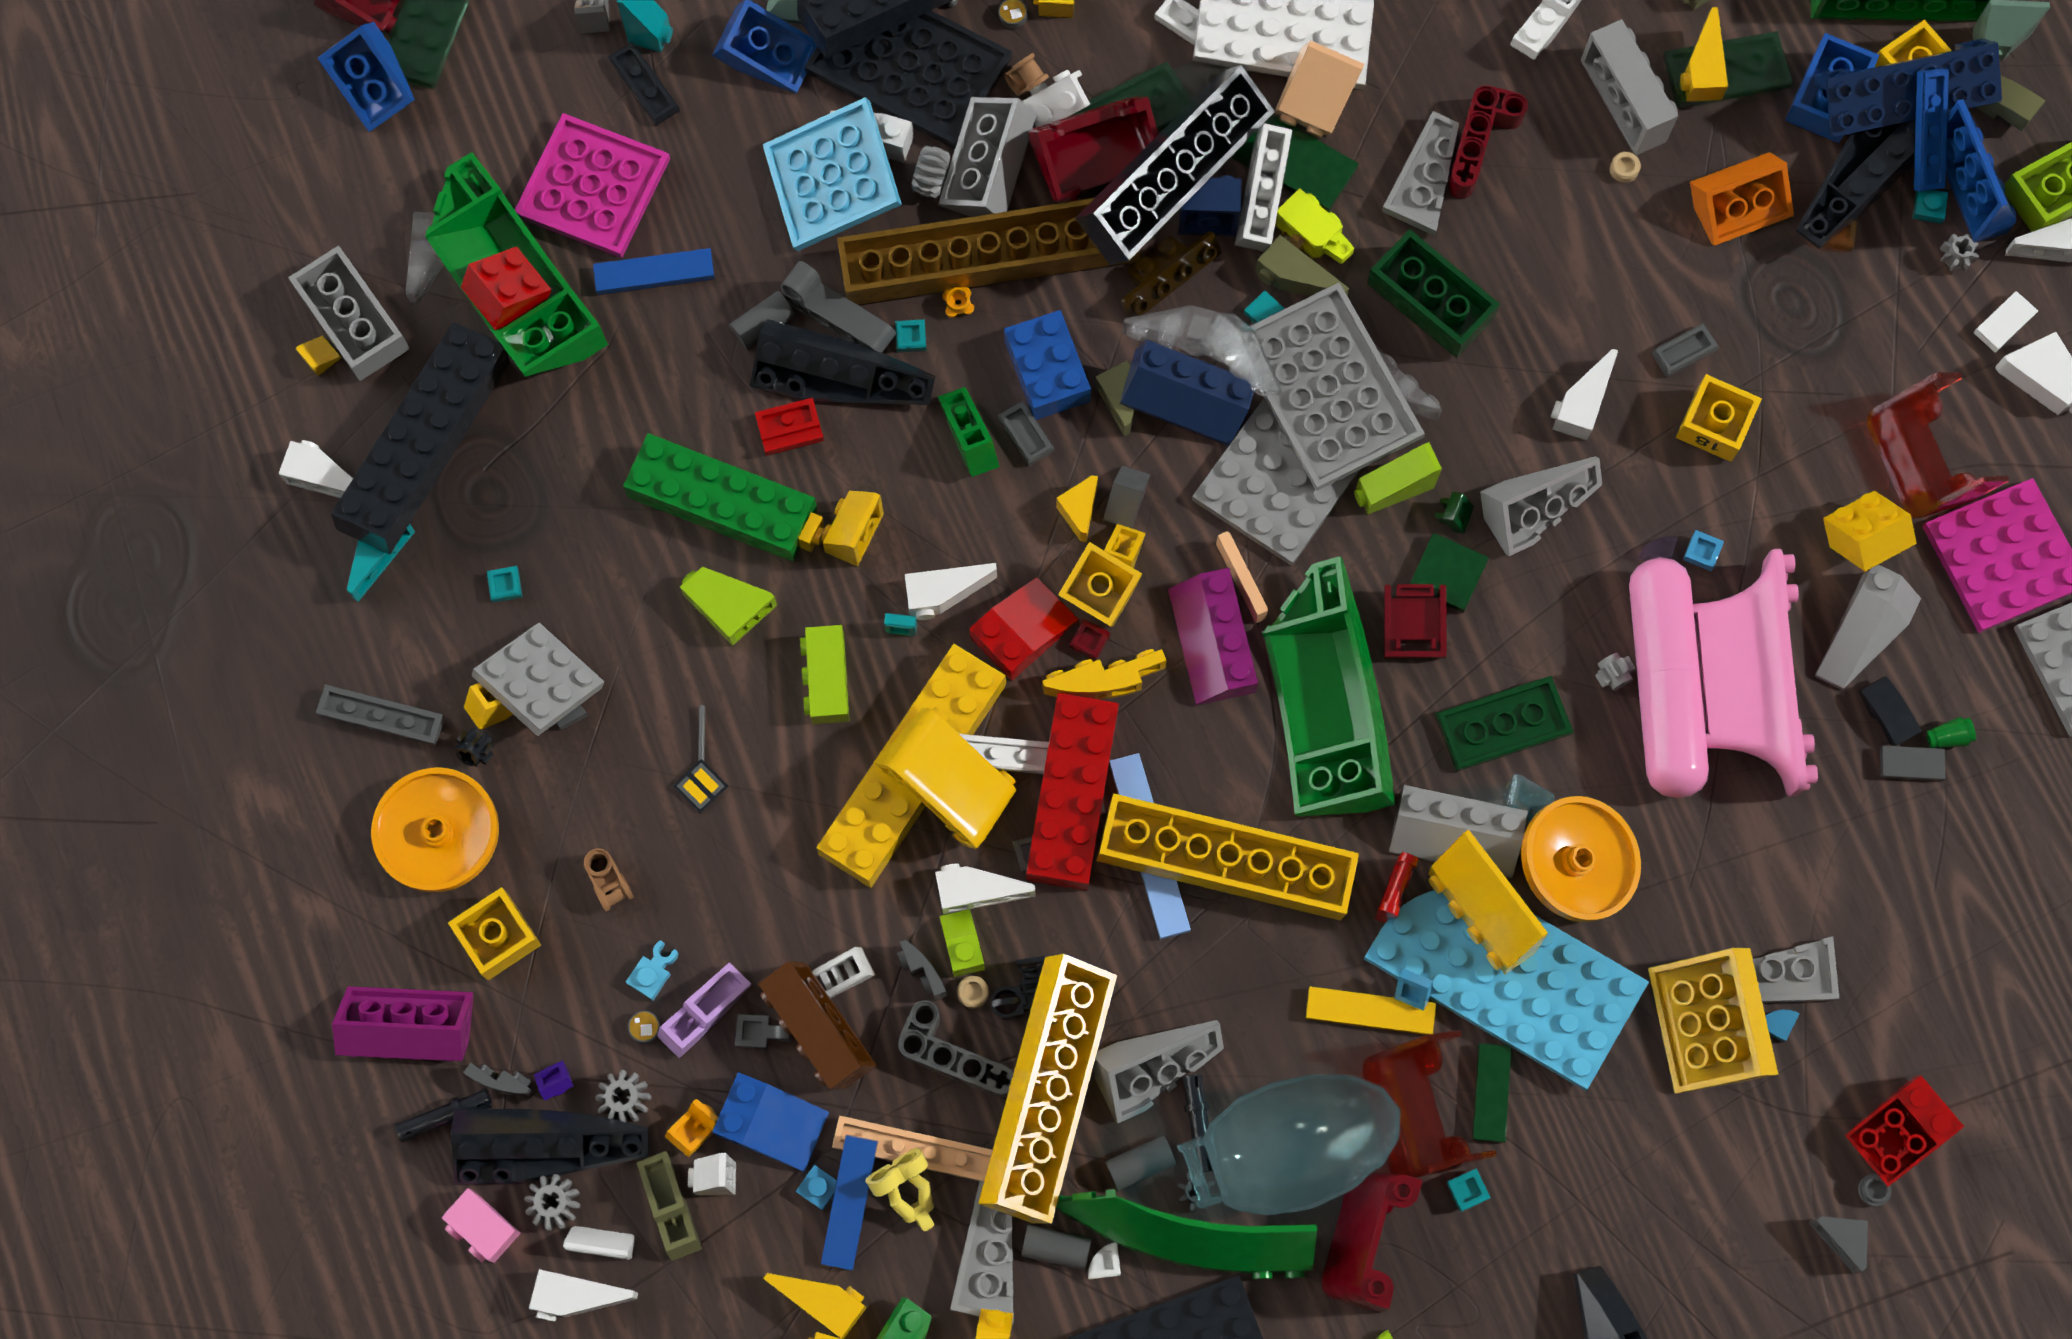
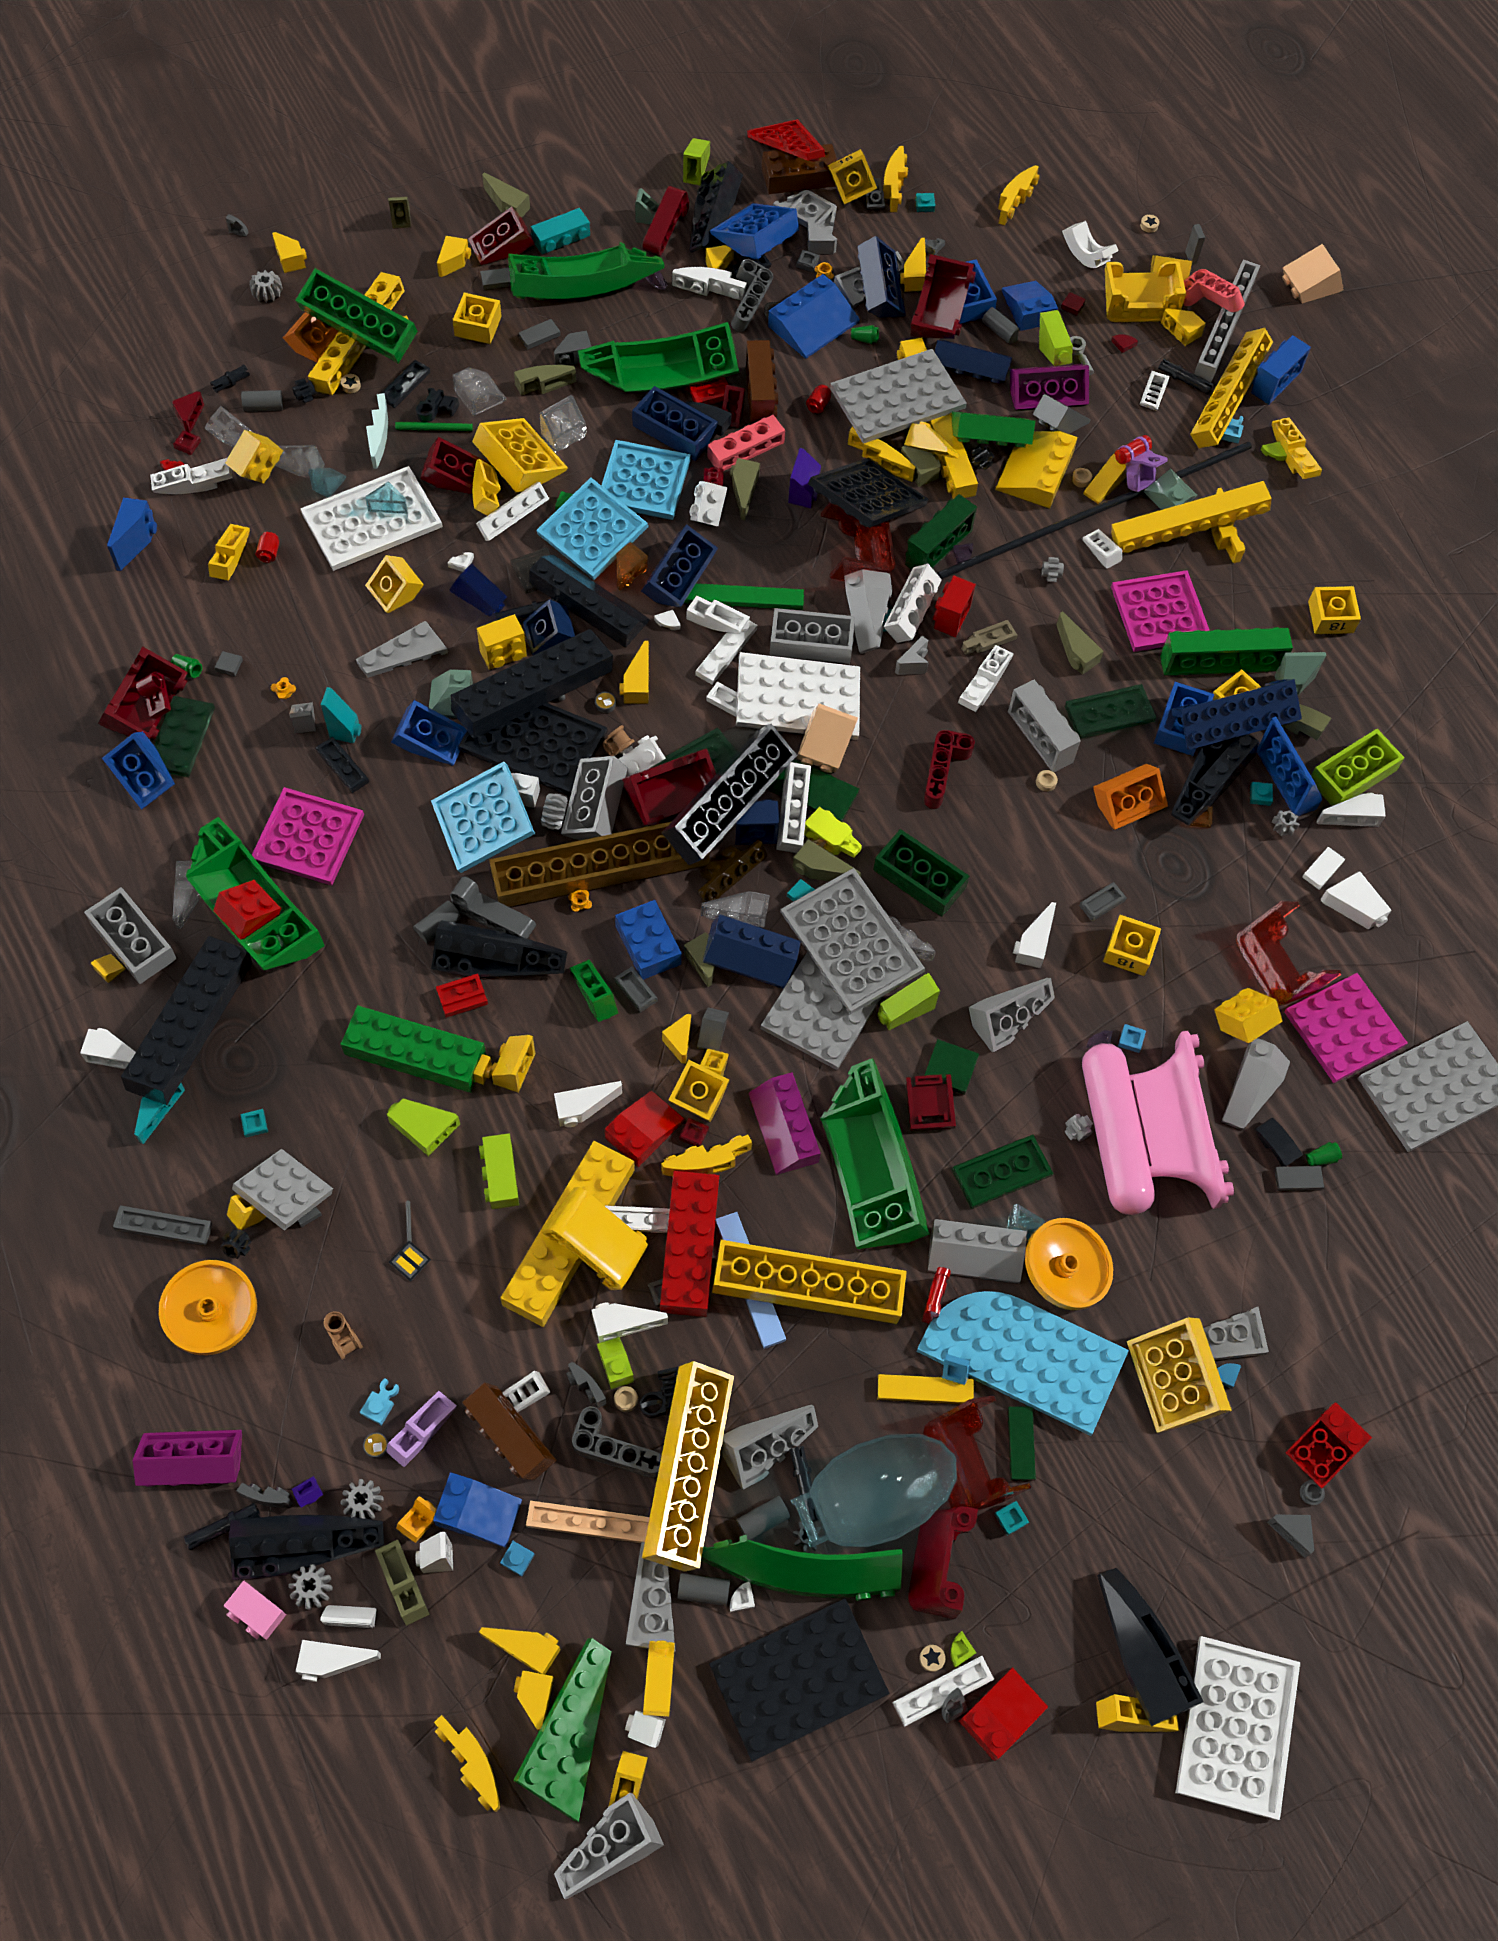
camera: 10 degrees left, 10 degrees down
yellow brick [448,887,541,981] -> none
blue tile [593,248,715,295] -> none
dark grey plate [735,1014,793,1049] -> none
blue tile [821,1135,878,1270] -> none
light yellow piece [865,1148,934,1231] -> none
teal tile [884,613,917,636] -> none
teal tile [895,319,927,353] -> none
clear slope [1201,313,1282,396] -> none
light nougat tile [1216,531,1268,623] -> none
light grey wing [1382,111,1459,236] -> none
yellow slope [1428,829,1548,975] -> none
dark green tile [1434,491,1474,533] -> none
yellow slope [1680,7,1728,102] -> none
blue tile [1914,68,1949,191] -> none

